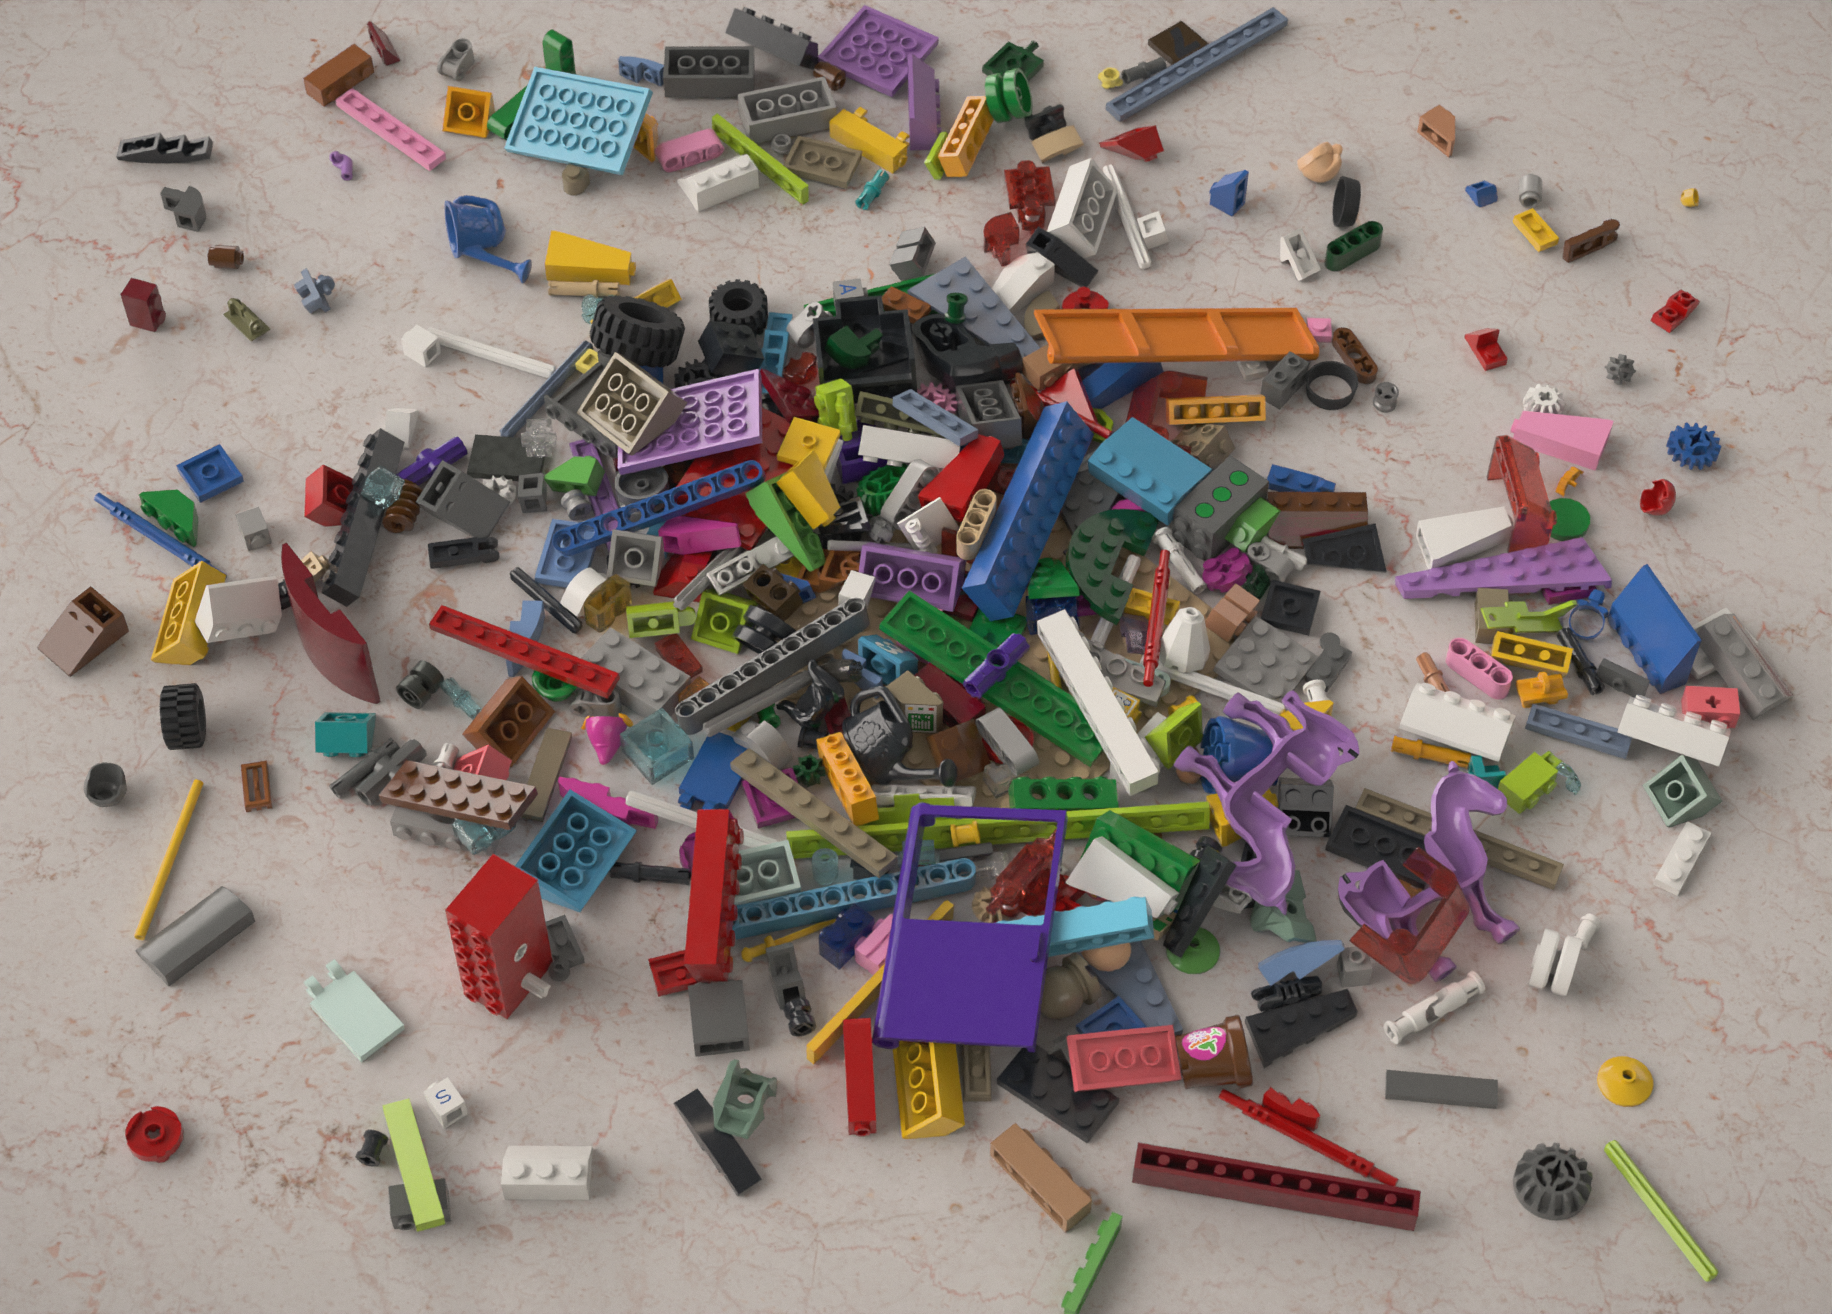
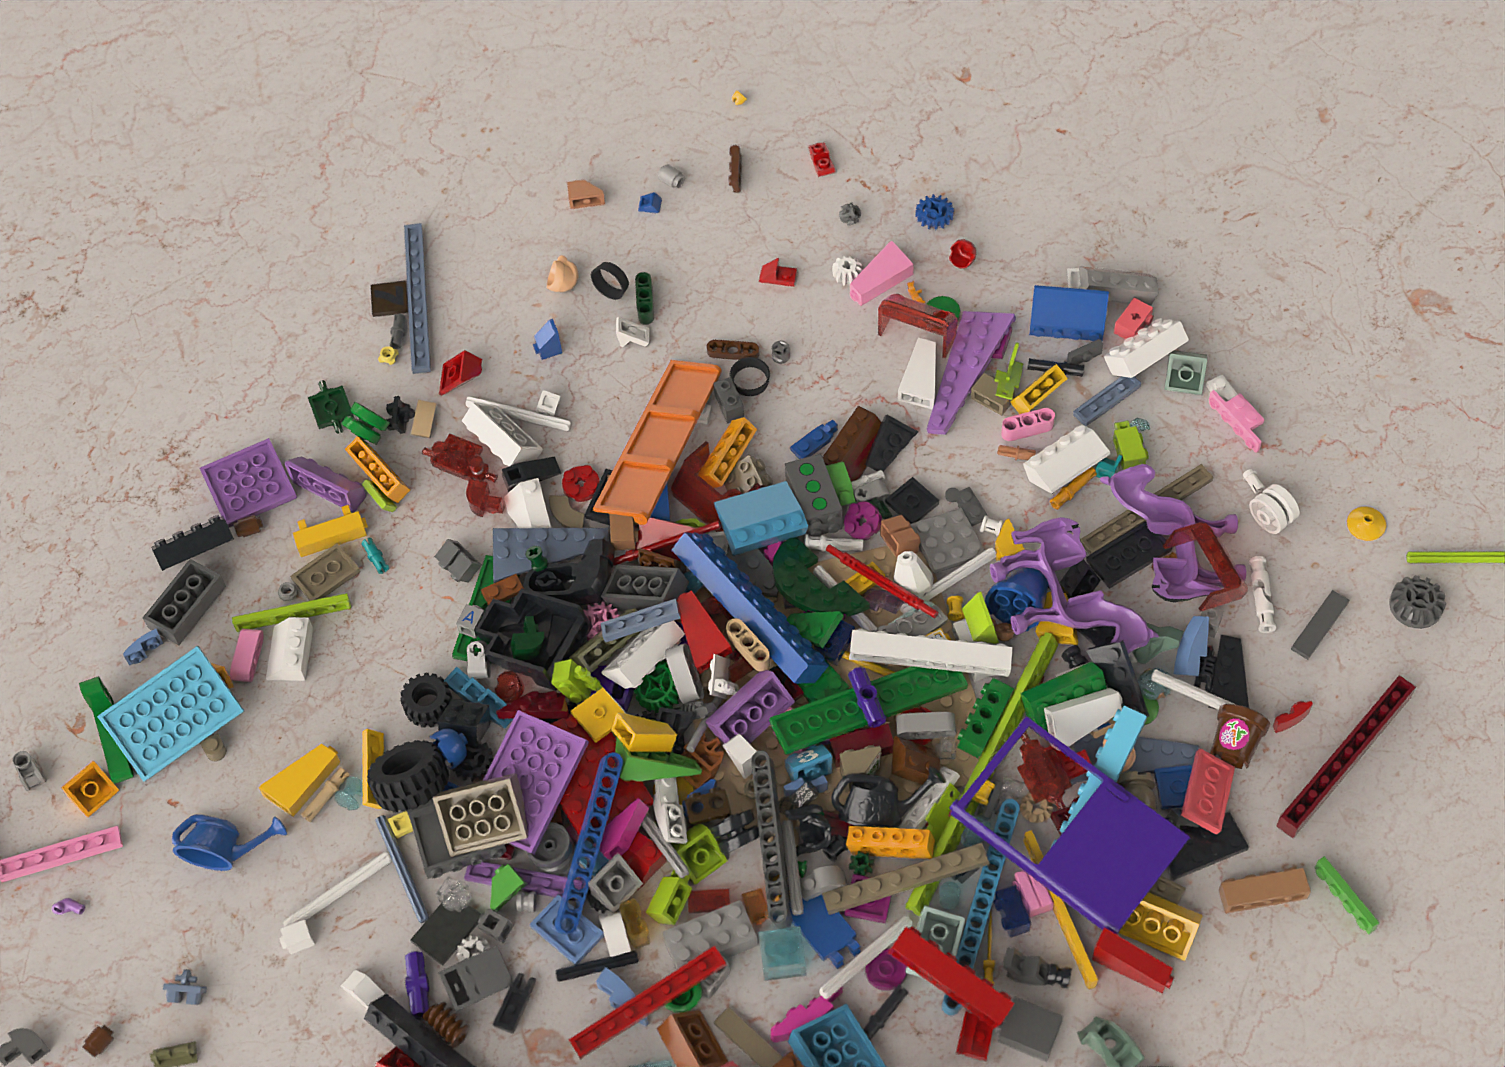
camera: 55 degrees left, 5 degrees up
clear light blue panel [361,466,405,509] -> none
dark pink hat [581,713,633,765] -> none
light grey brick [738,76,837,143] -> none
red axle [1218,1088,1399,1186] -> none
bright pink plate [1306,318,1332,342] -> none
yellow plate [1513,208,1559,252] -> none
light orange hips [1515,672,1568,708] -> none
blue piece [1569,589,1608,640] -> none
none -> blue cylinder [430,728,468,770]
none -> clear light blue hair [1138,668,1172,700]
none -> white axle [1151,670,1236,710]
none -> bright pink bracket [1209,390,1264,453]

